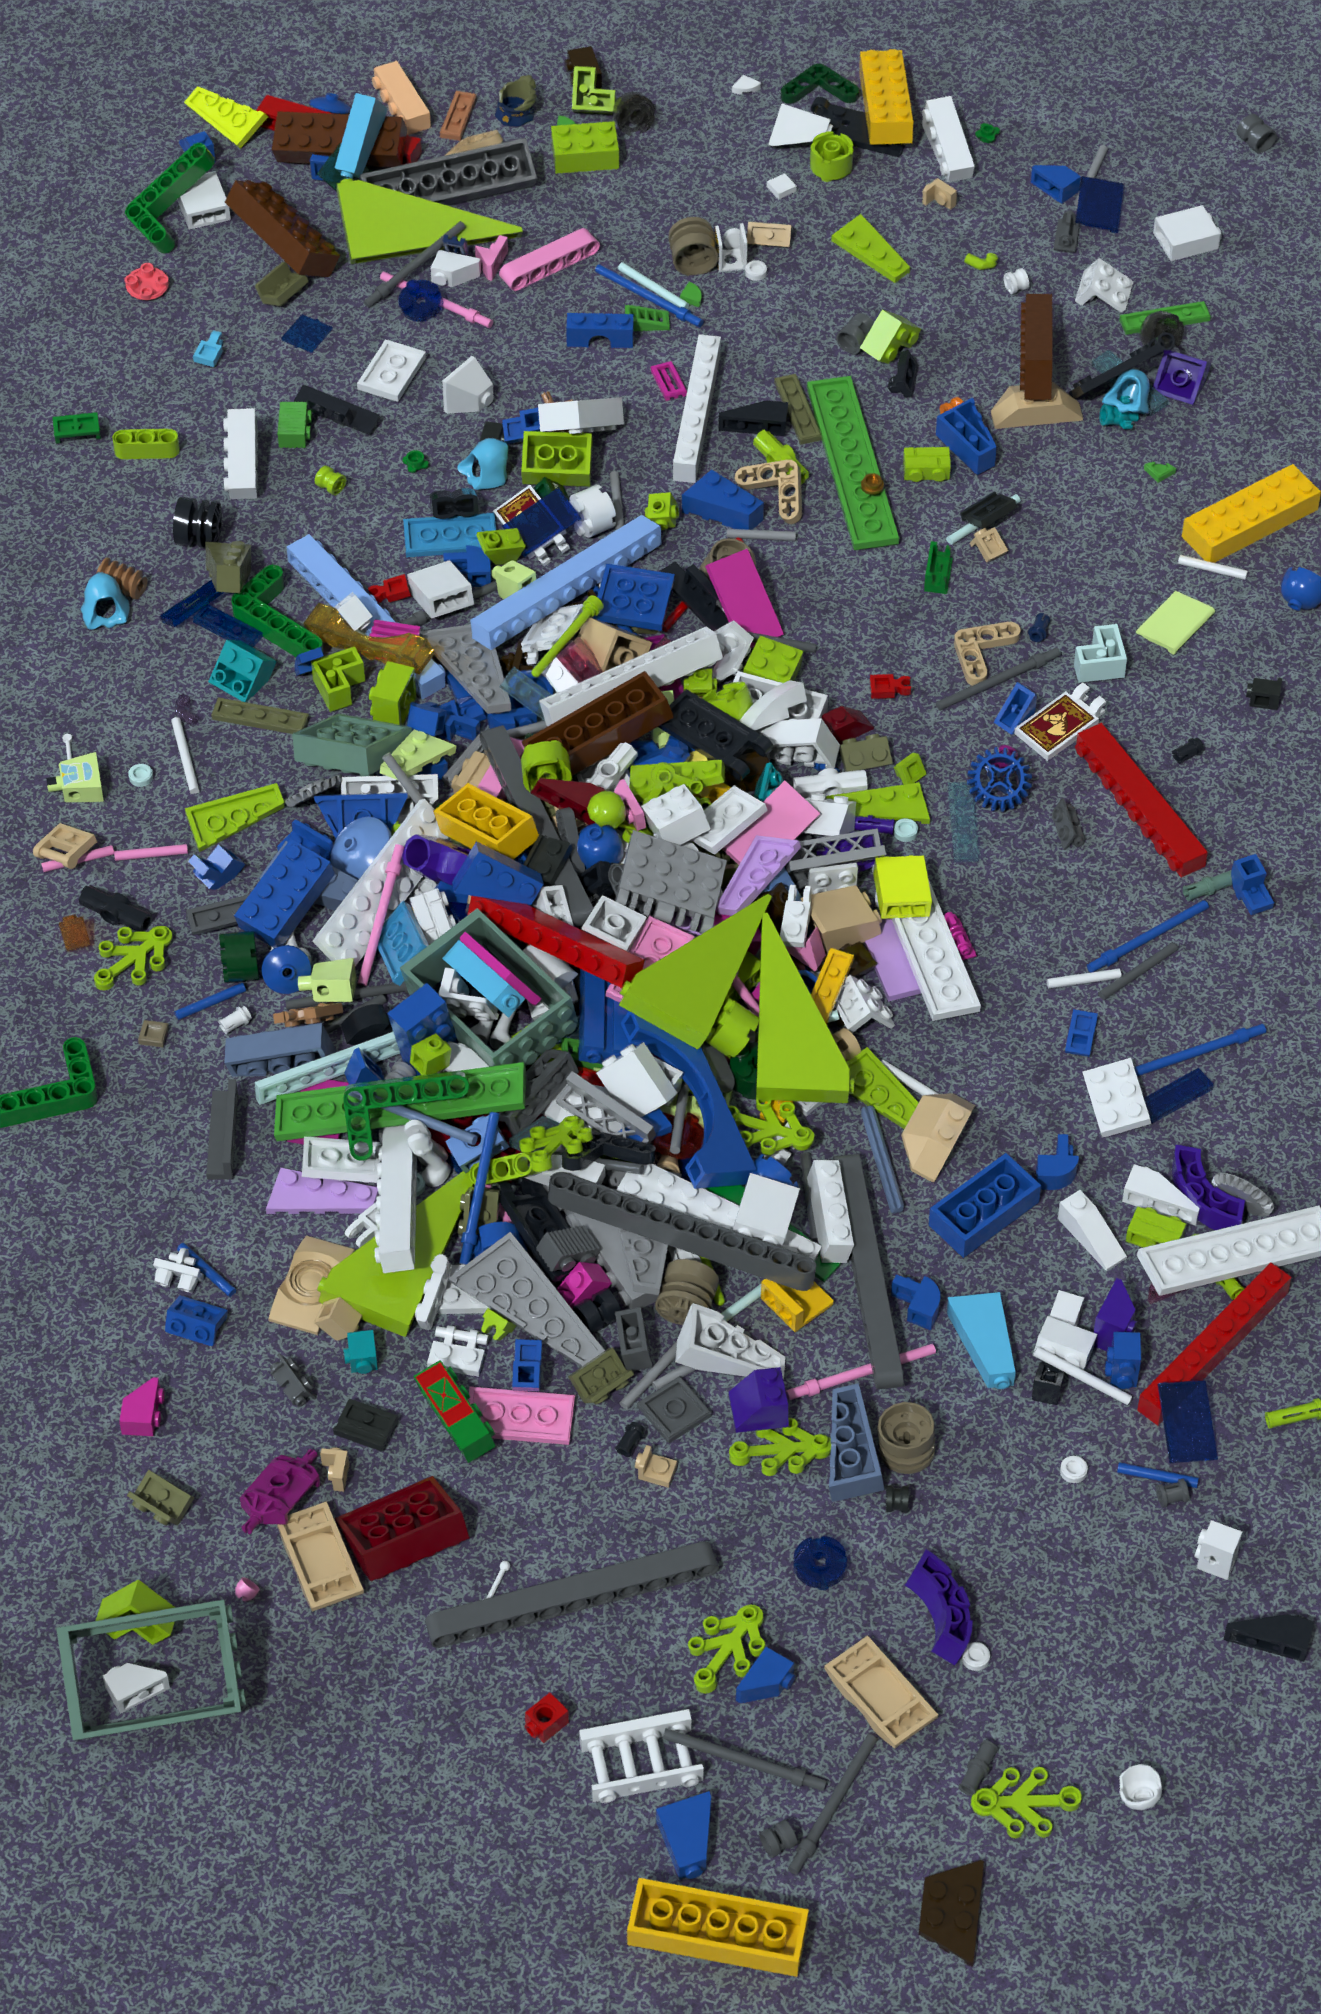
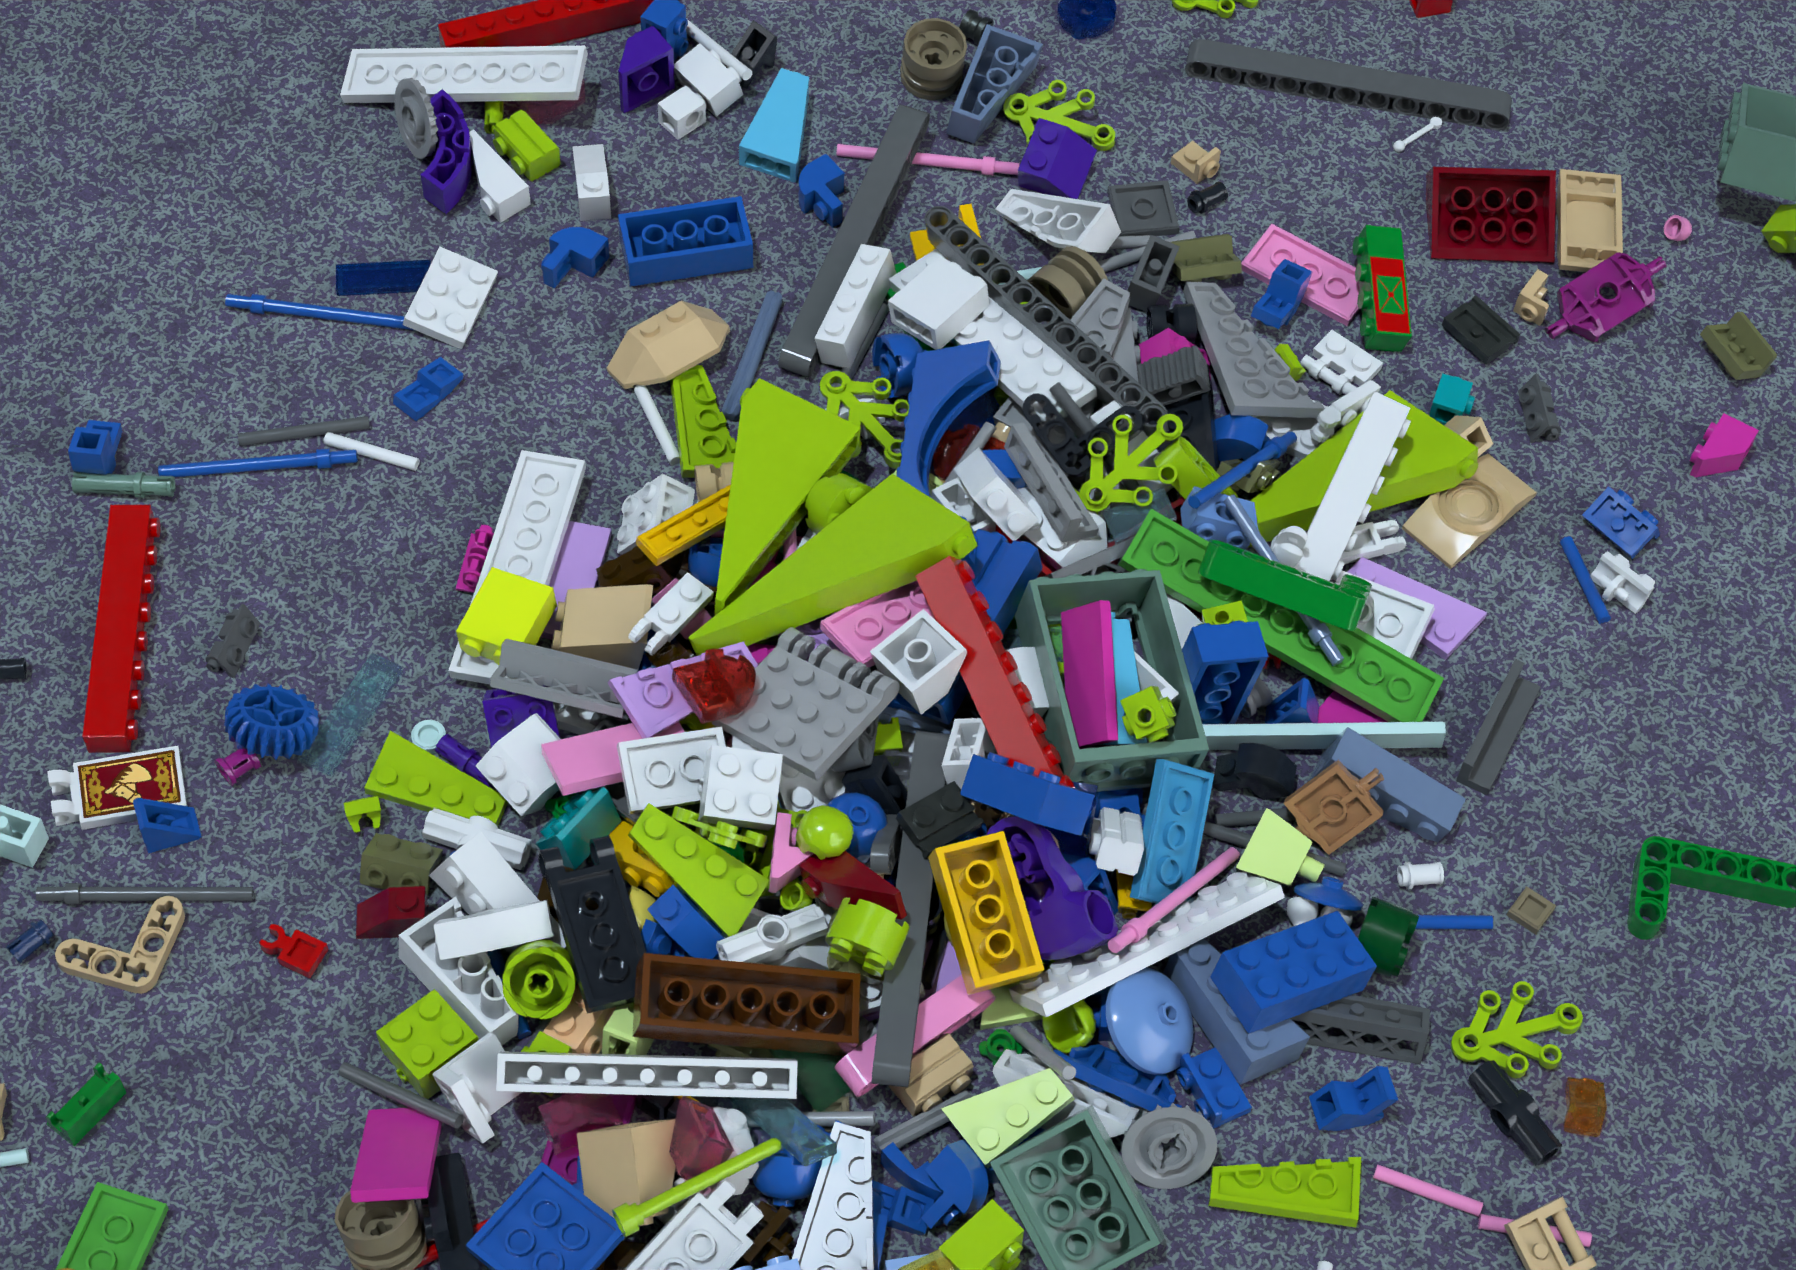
camera: 155 degrees left, 5 degrees up
none -> clear red slope [672,649,756,724]
none -> lime brick [1120,686,1176,743]

